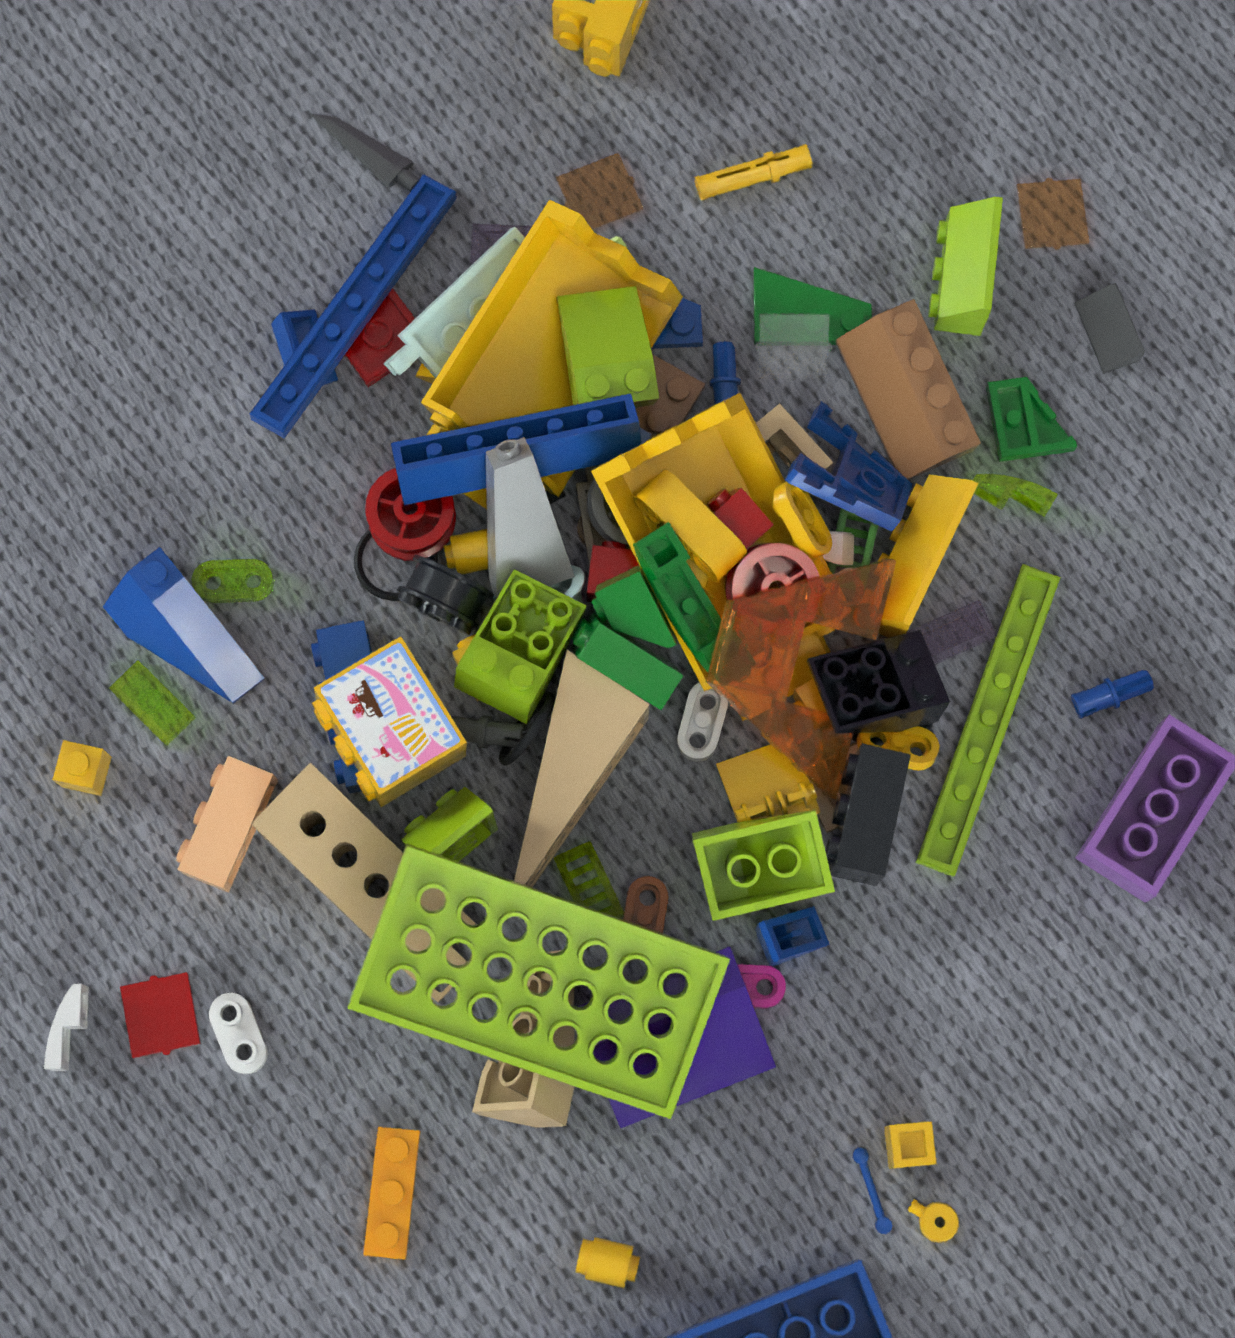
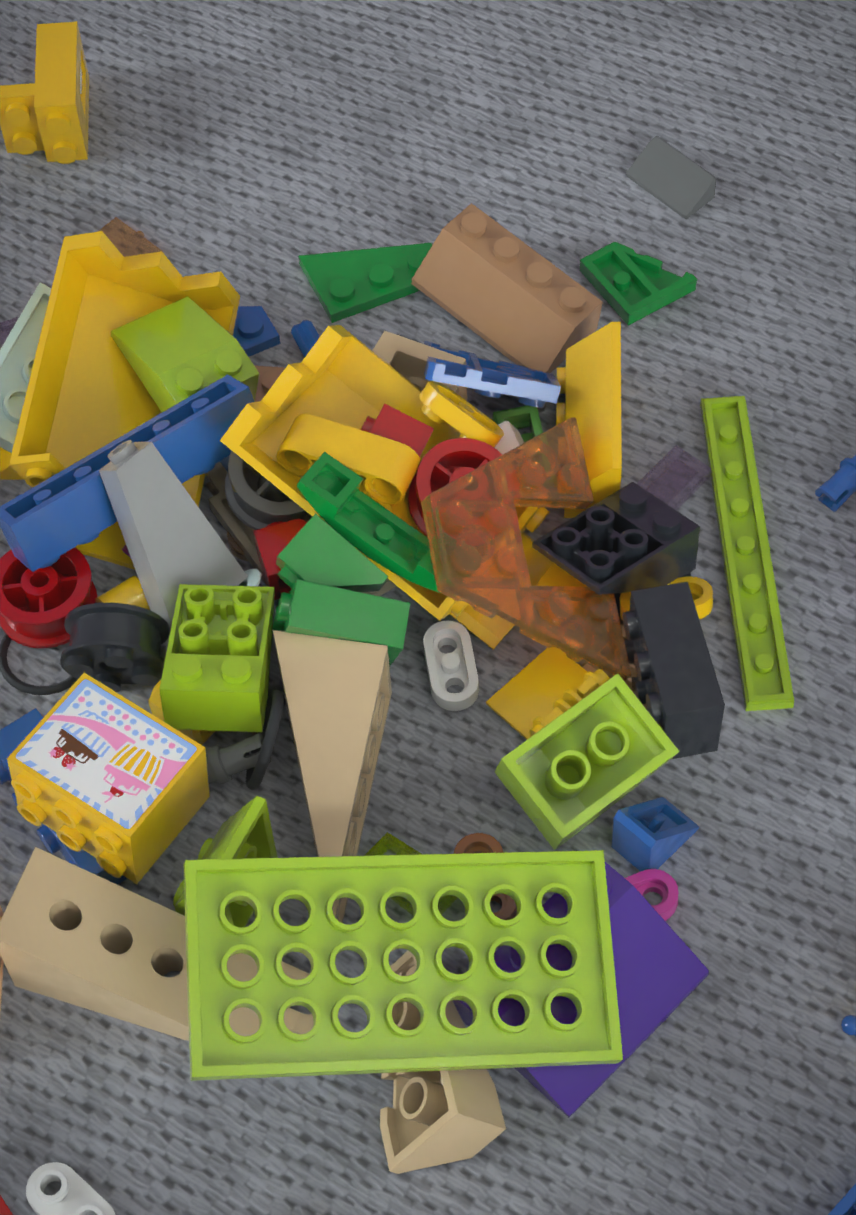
camera: 20 degrees left, 20 degrees down
yellow pin [694,144,812,201] -> none
clear piece [755,314,832,380] -> none
lime slope [928,197,1003,336] -> none
clear neon green slope [972,474,1058,517] -> none
clear orange piece [1017,178,1089,250] -> none

